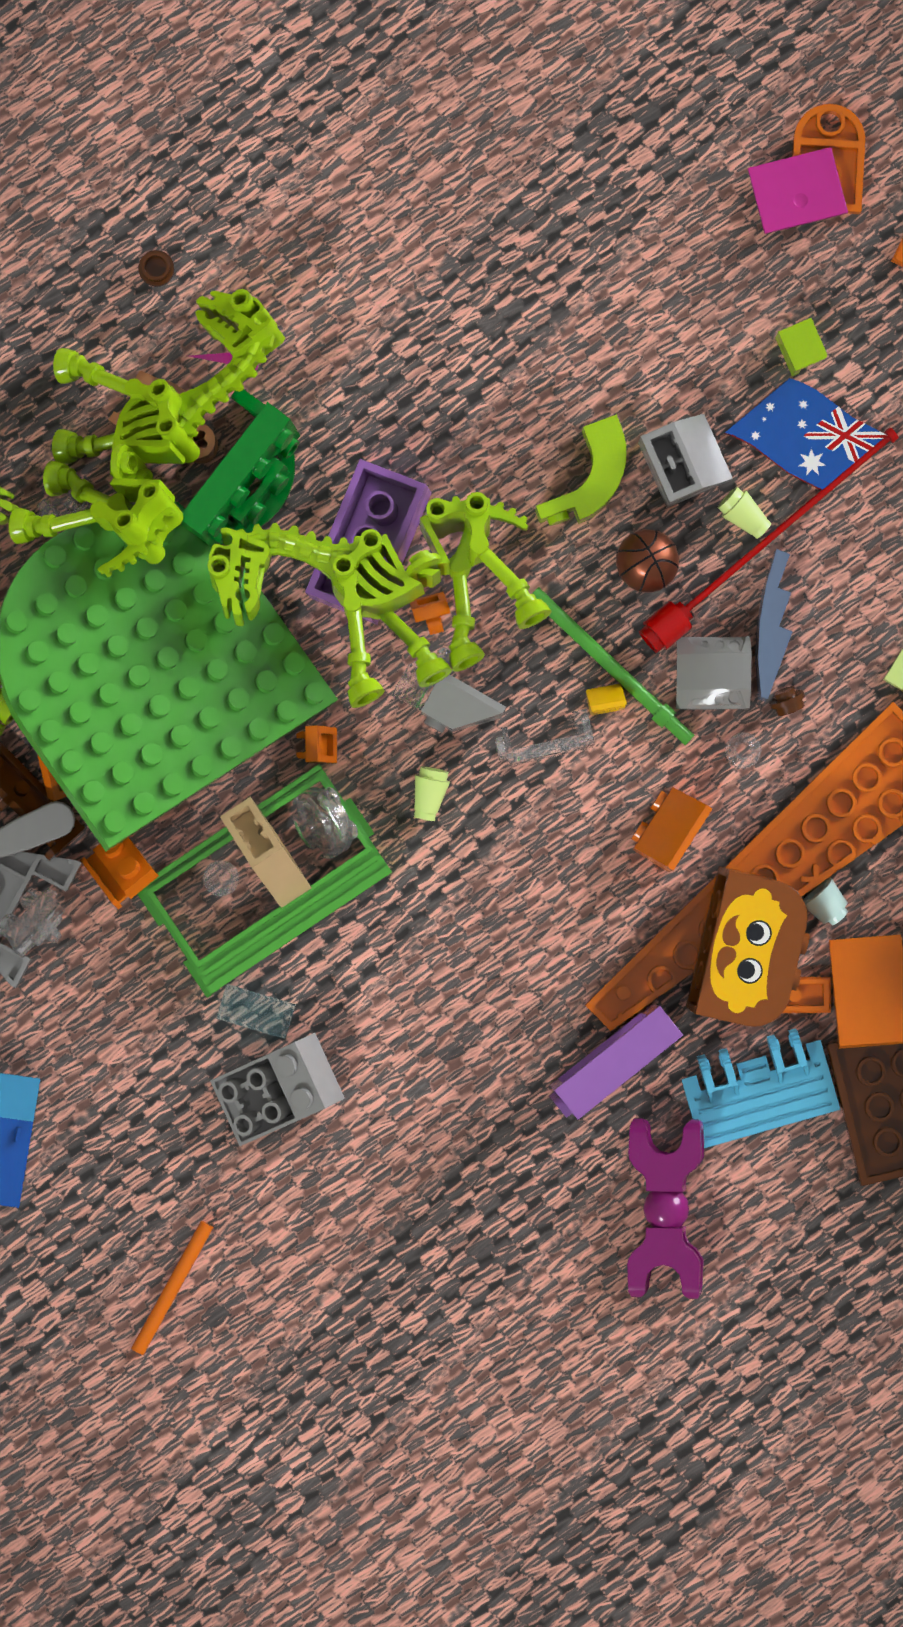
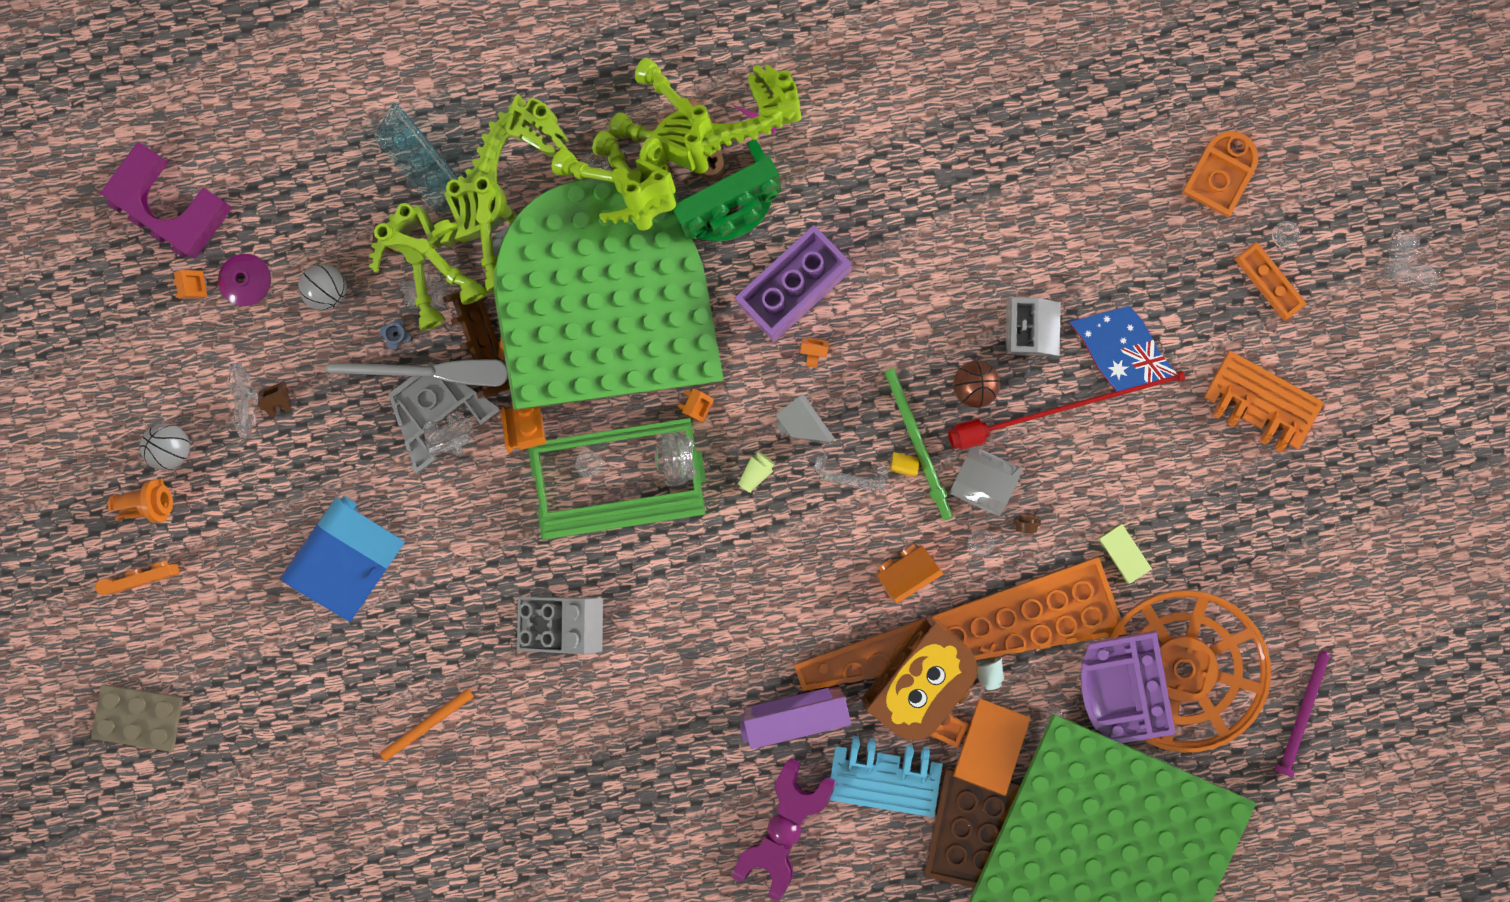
camera: 30 degrees right, 0 degrees up
reddish brown plate [138,250,174,287] -> none
lime animal [207,492,552,708] -> none
clear light blue tile [216,984,296,1039] -> none
tan window [220,796,311,908] -> none
clear tile [391,647,451,711] -> none
lime arch [535,414,627,526] -> none
yellowish green cone [717,487,771,539] -> none
dark pink piece [747,147,848,234] -> none
sand blue slope [755,549,793,702] -> none
lime panel [775,318,827,377] -> none

